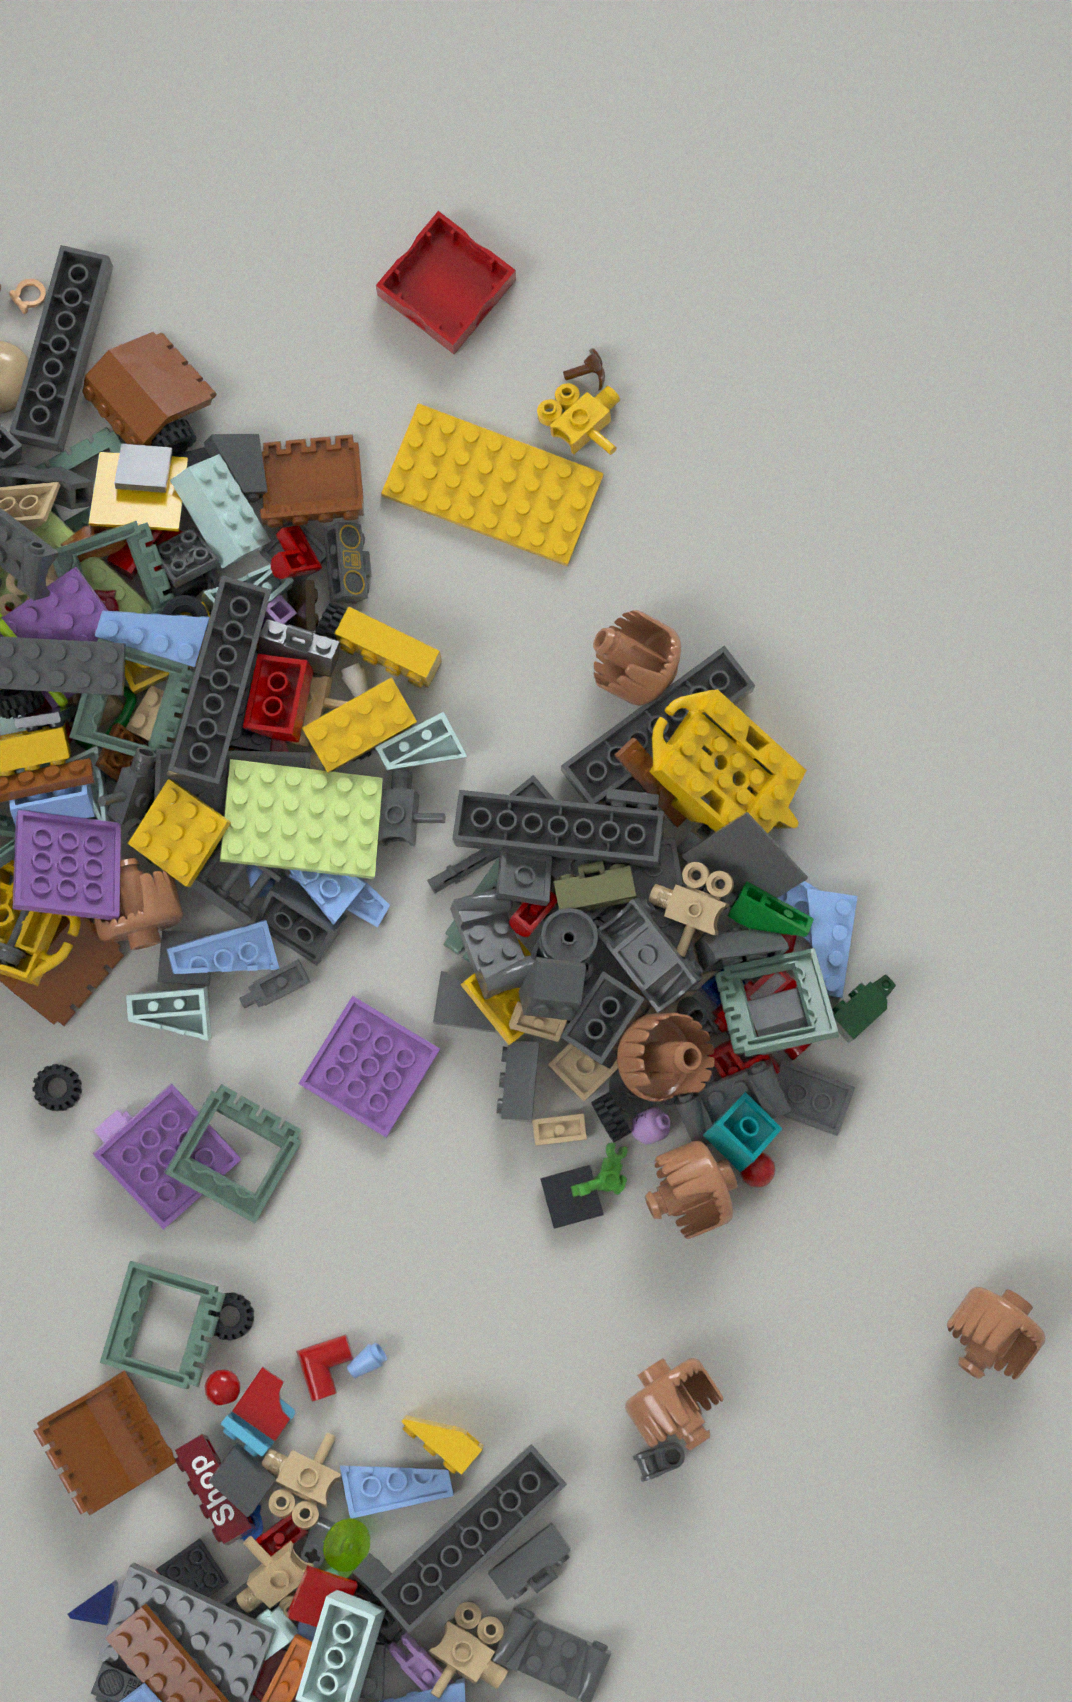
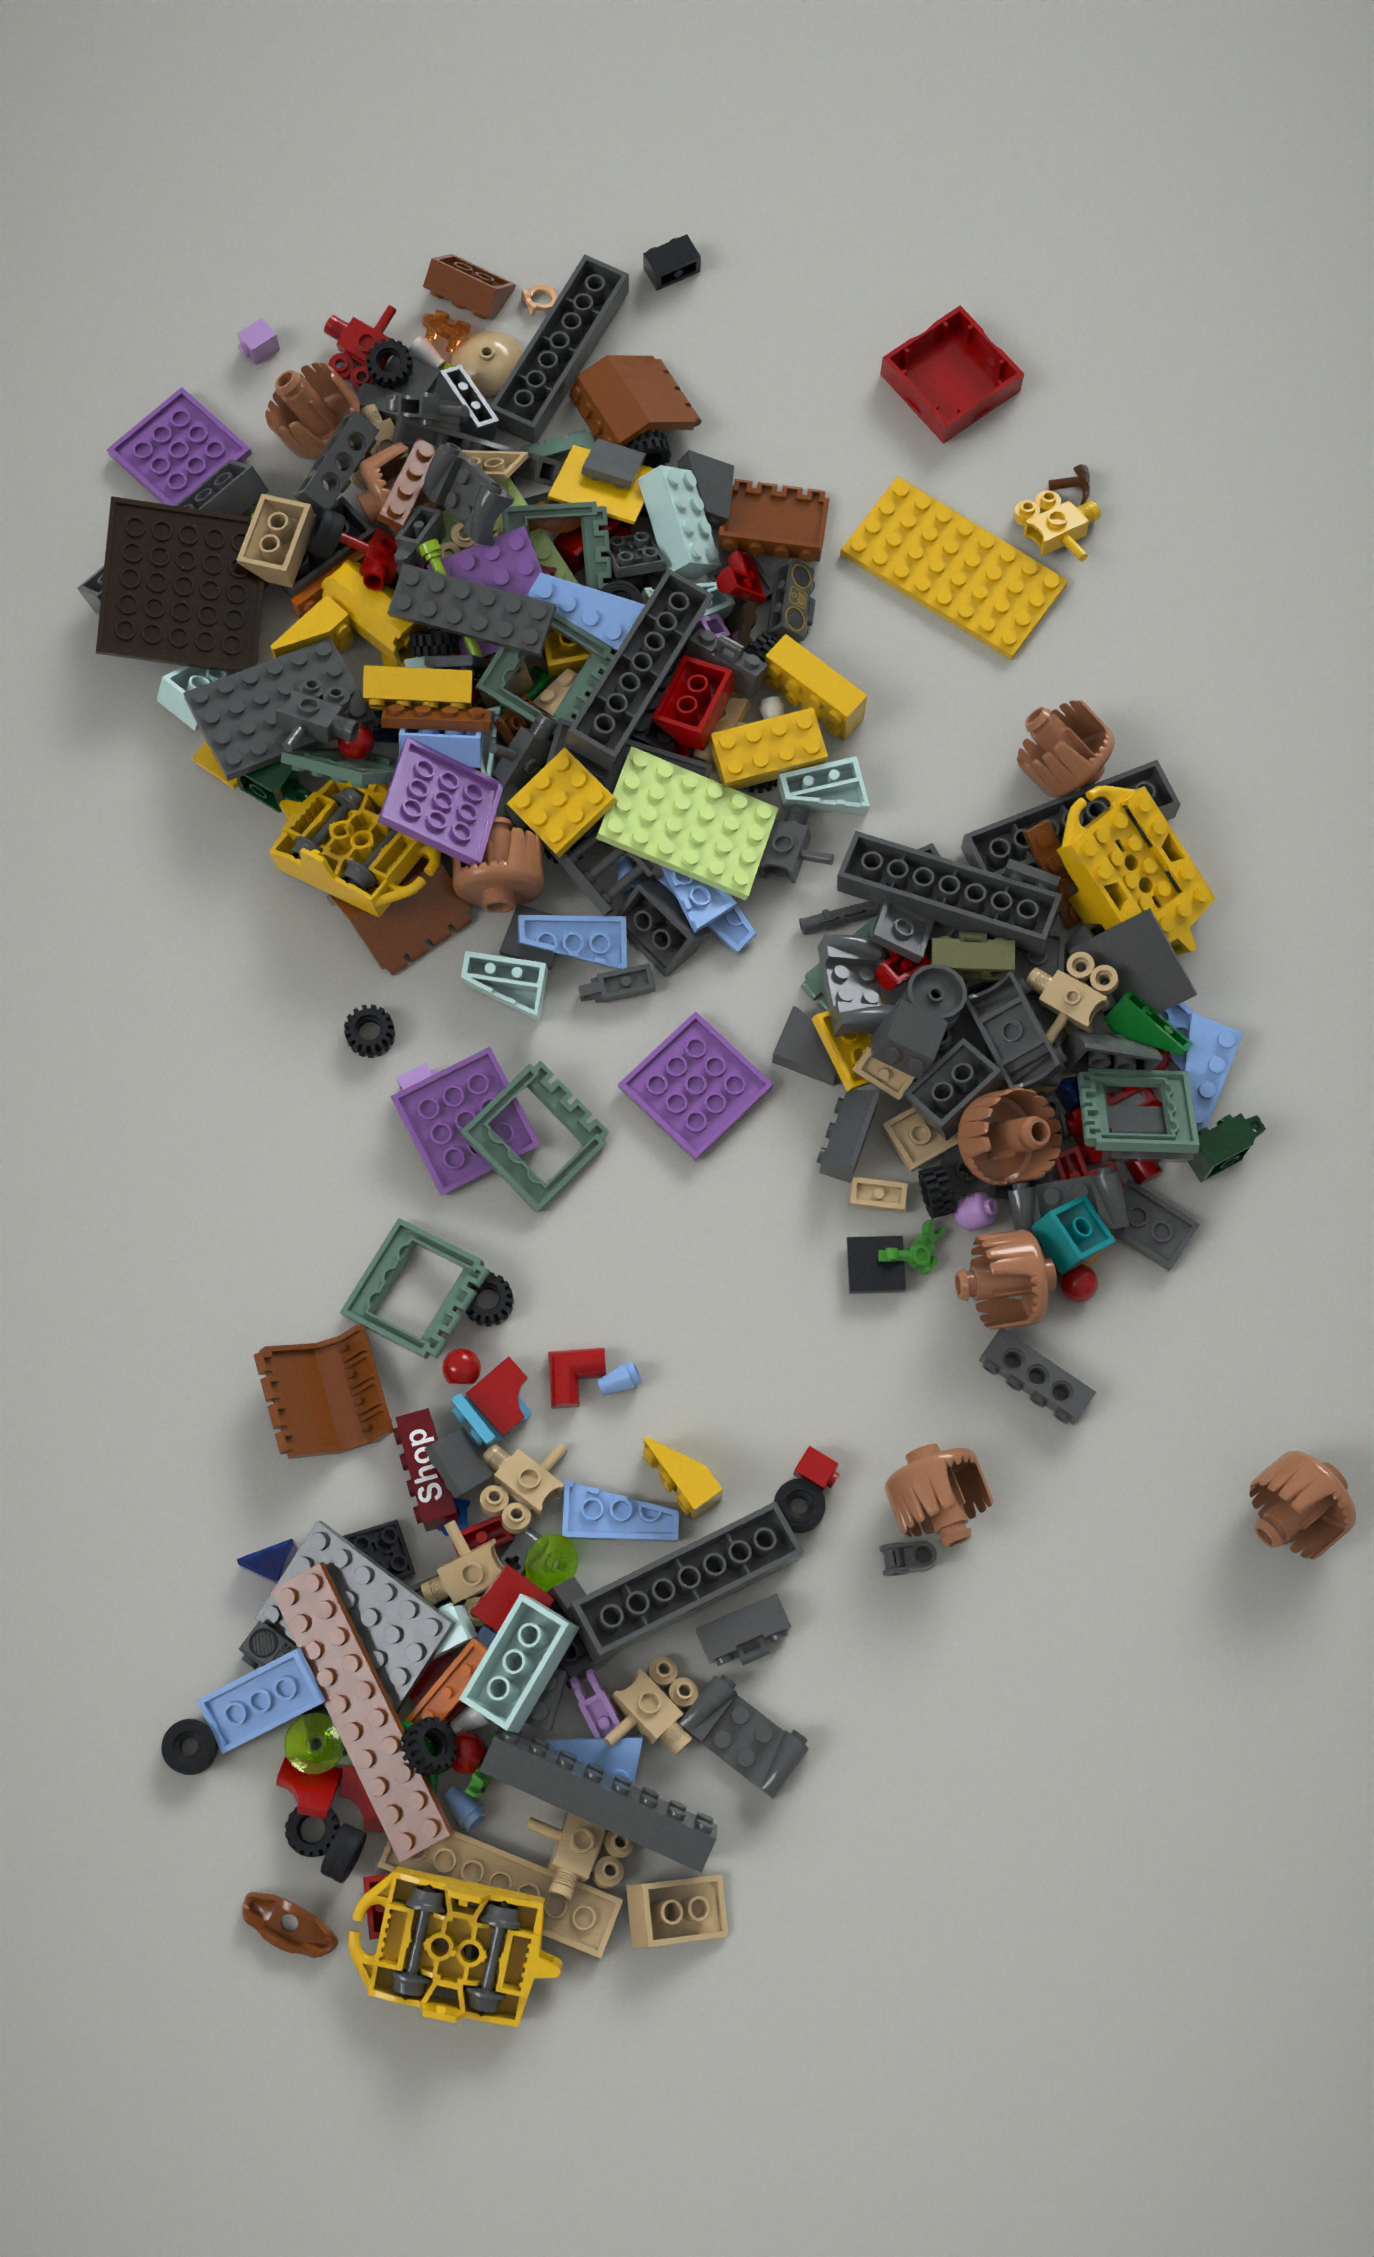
camera: 10 degrees right, 10 degrees down
none -> black brick [643,234,701,291]
none -> black tyre [774,1478,826,1533]
none -> red brick [793,1445,840,1492]
none -> dark grey brick [979,1329,1096,1425]

